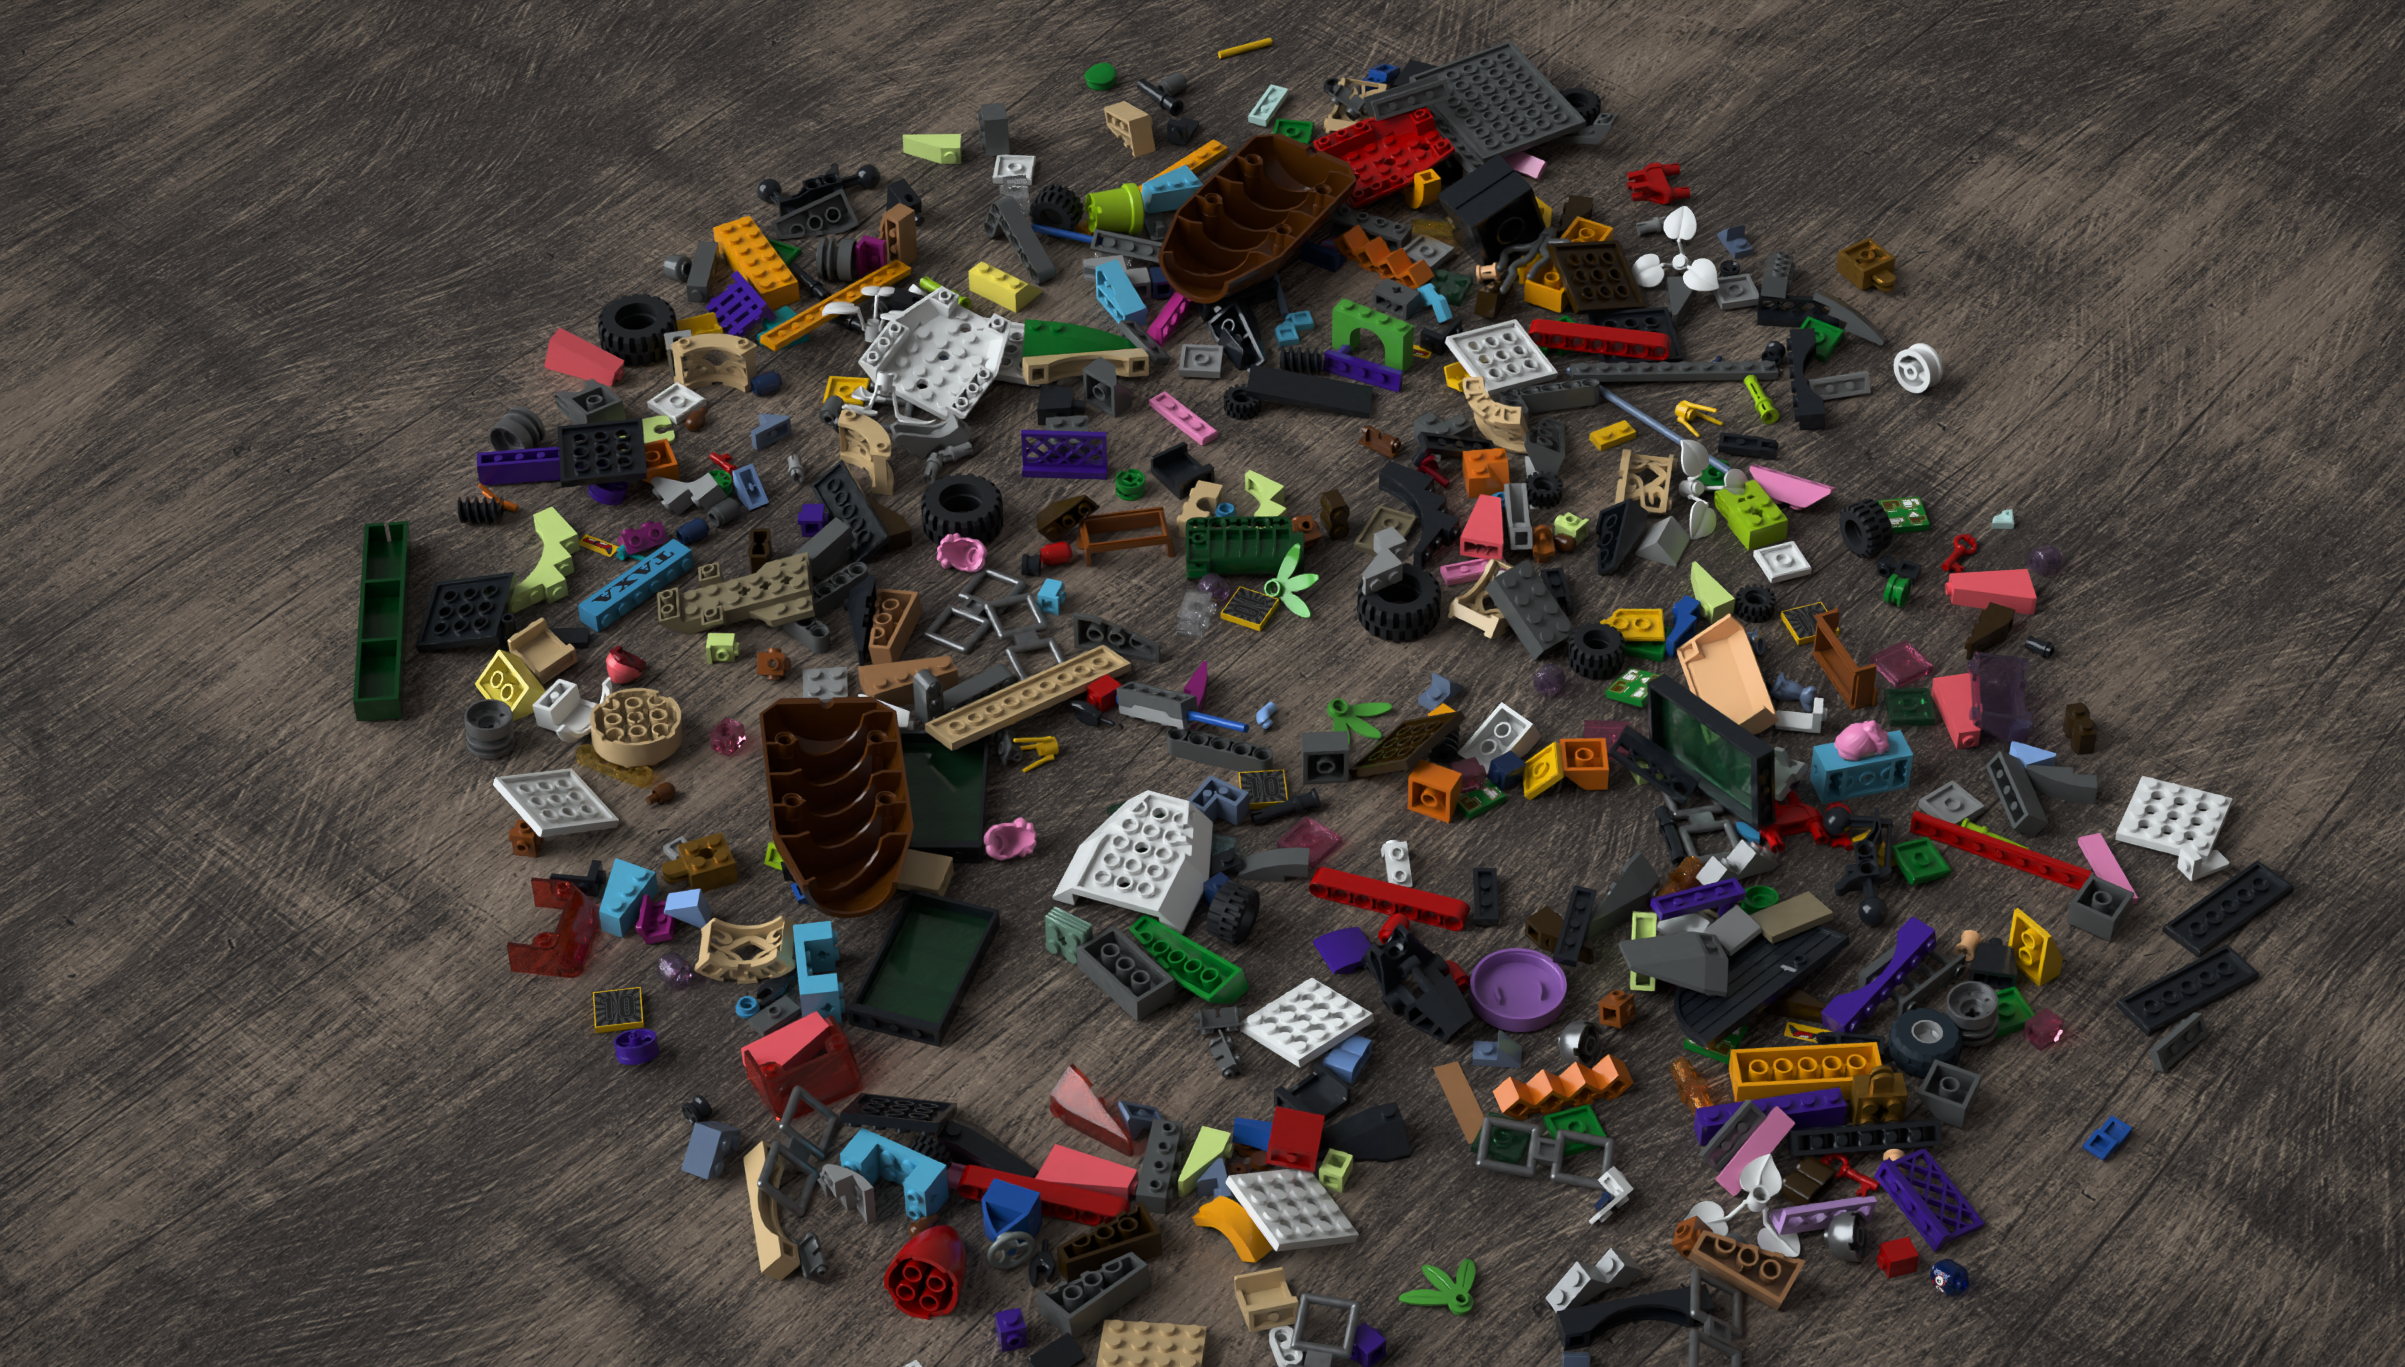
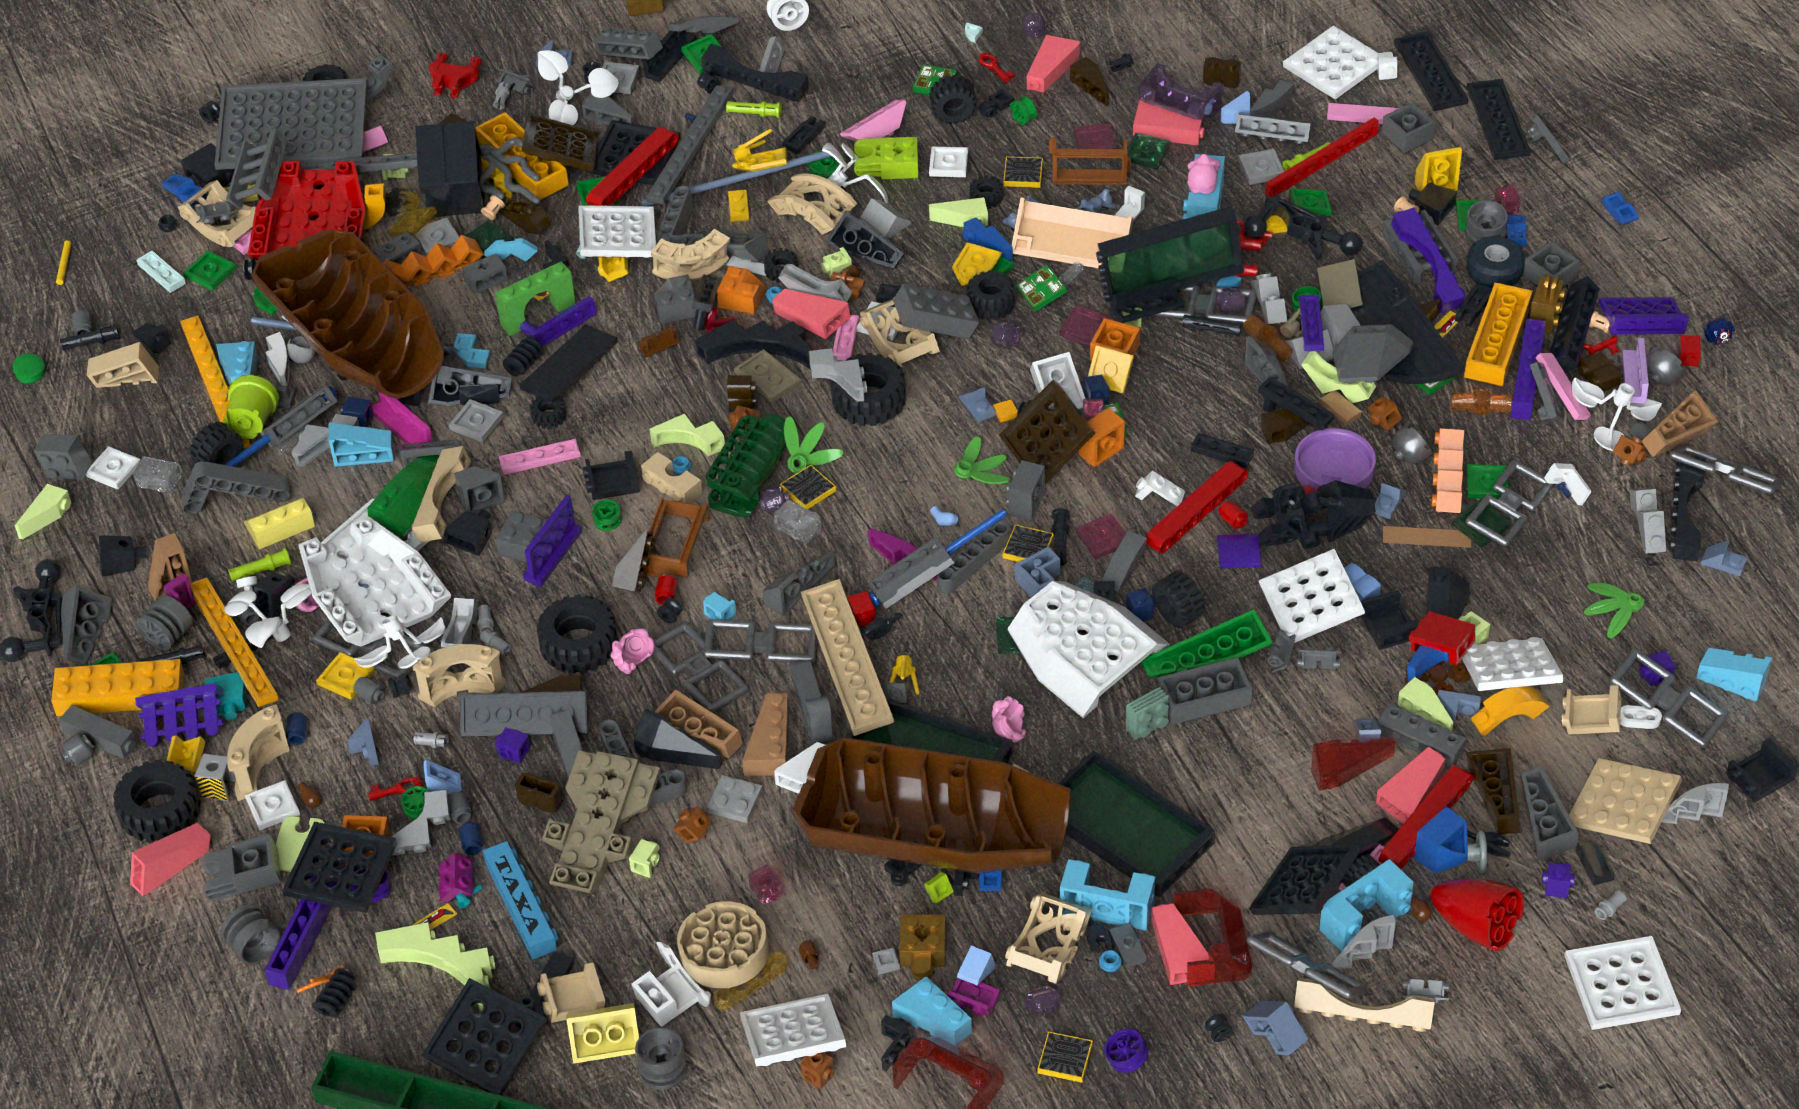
camera: 65 degrees left, 5 degrees up
hair [606,645,648,684] -> none
none -> yellow tile [732,148,788,172]
none -> clear purple head [1215,287,1245,314]
none -> medium nougat tile [1320,390,1362,425]
none -> blue slope [1506,215,1527,246]

